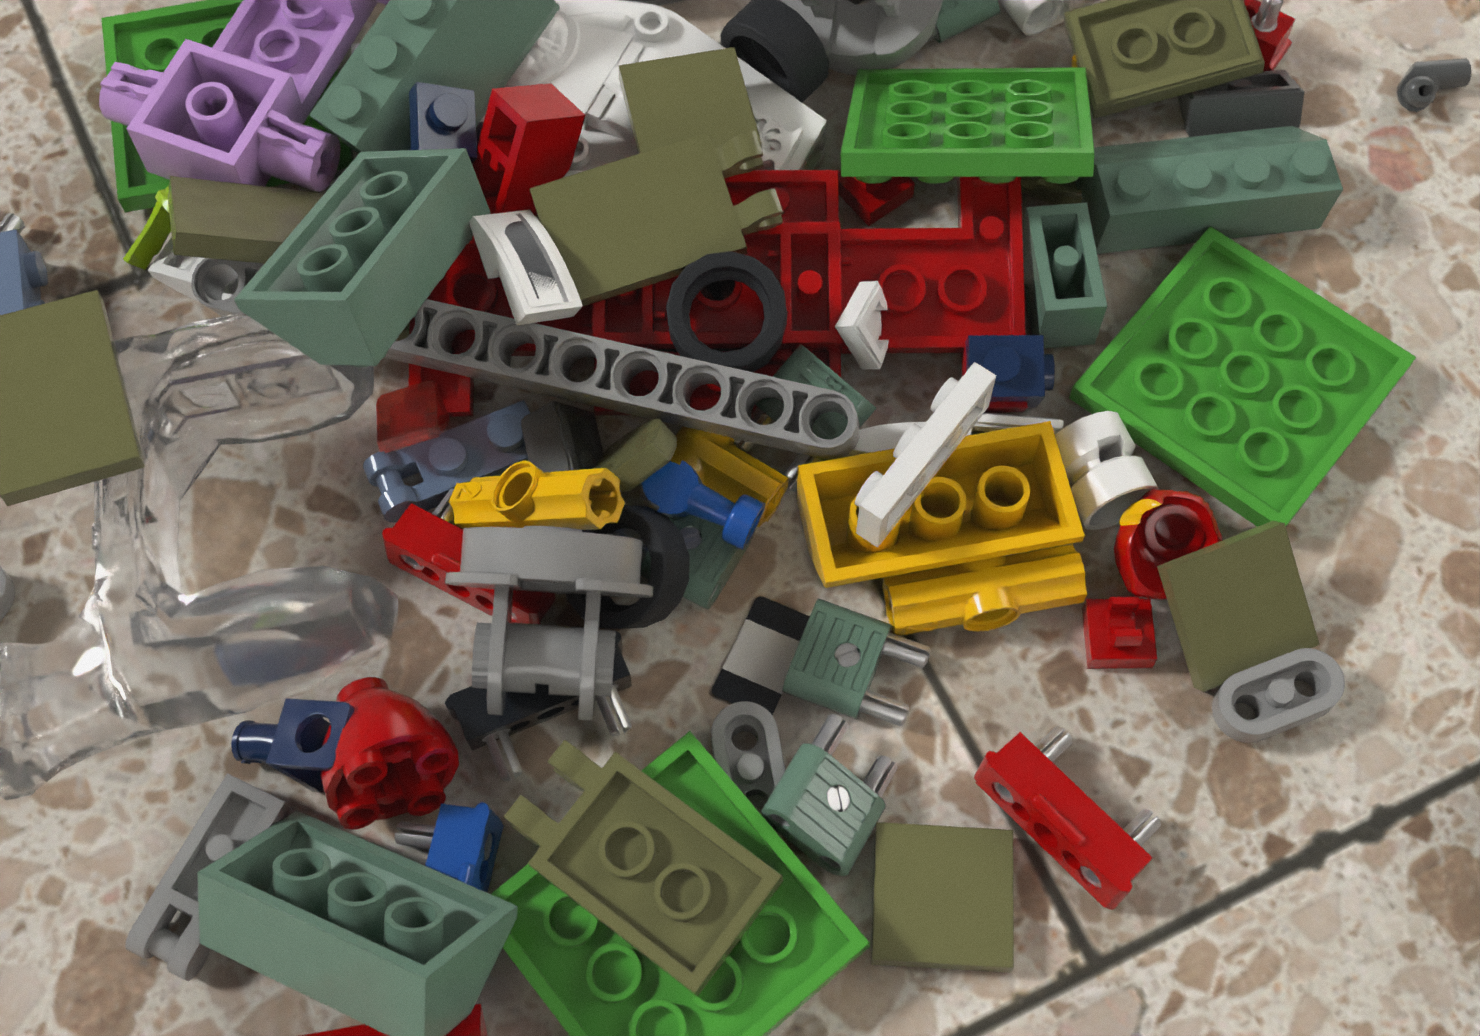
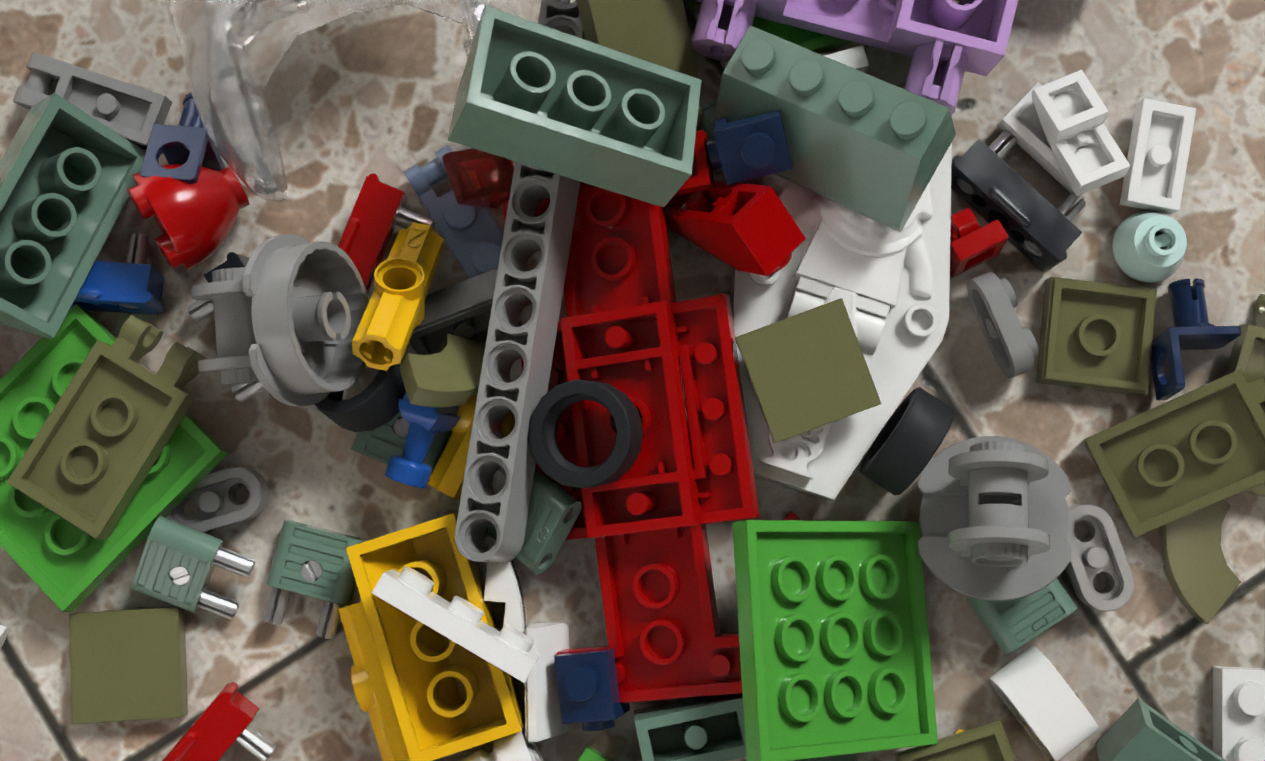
camera: 80 degrees right, 20 degrees up
white slope [469,210,583,326] -> none
olive tile [530,131,783,307] -> none
sticker [712,596,810,715] -> none
white tile [835,281,889,370] -> none

